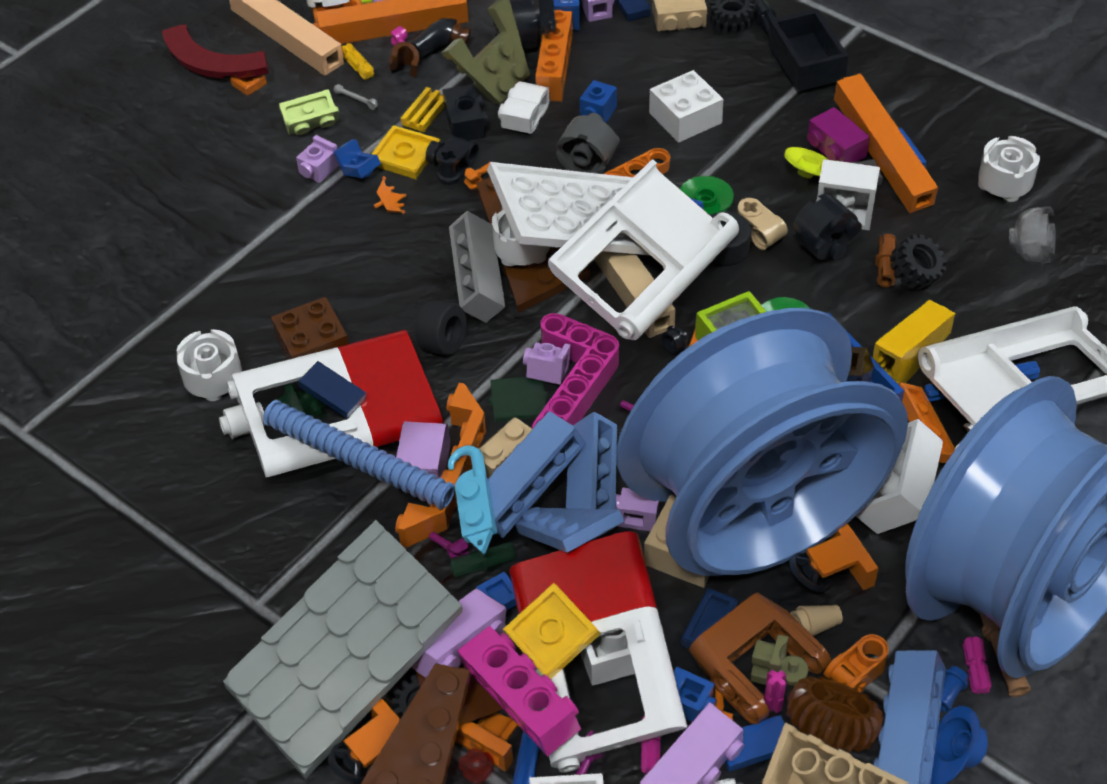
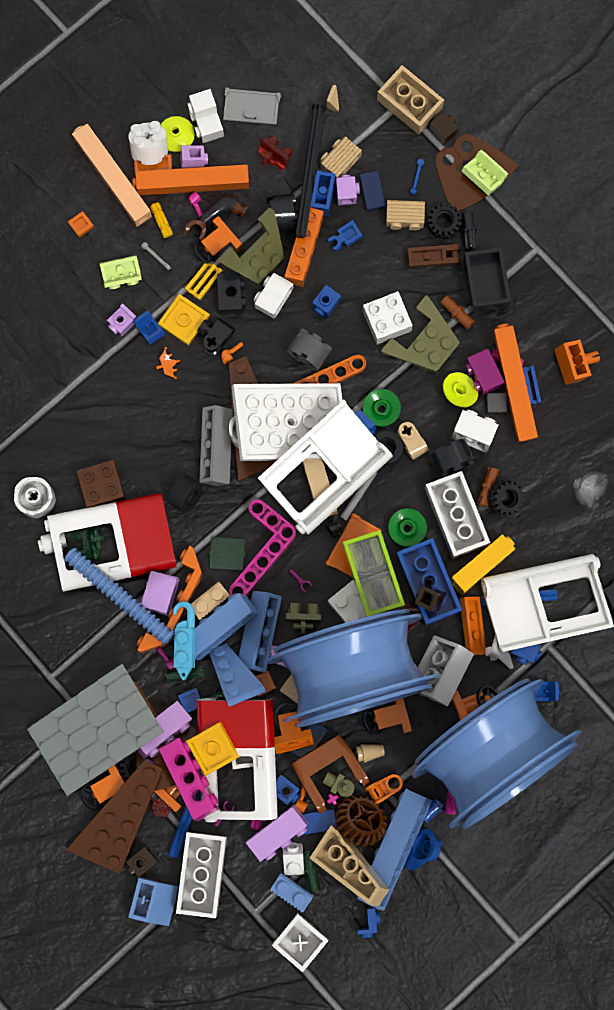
camera: 10 degrees right, 30 degrees up
dark red tile [162,24,269,79] -> none
dark blue tile [298,361,367,419] -> none
lavender brick [523,343,571,385] -> none
white brick [978,136,1040,202] -> none
none -> orange piece [193,216,243,264]
none -> orange piece [274,703,314,754]
none -> blue plate [328,220,363,251]
none -> light grey bar [340,472,377,521]
none -> olive wing [381,295,460,373]
none -> reddish brown plate [407,244,461,268]
none -> white brick [424,471,490,559]
none -> dark orange pin [440,295,475,329]
none -> orange brick [554,340,600,385]

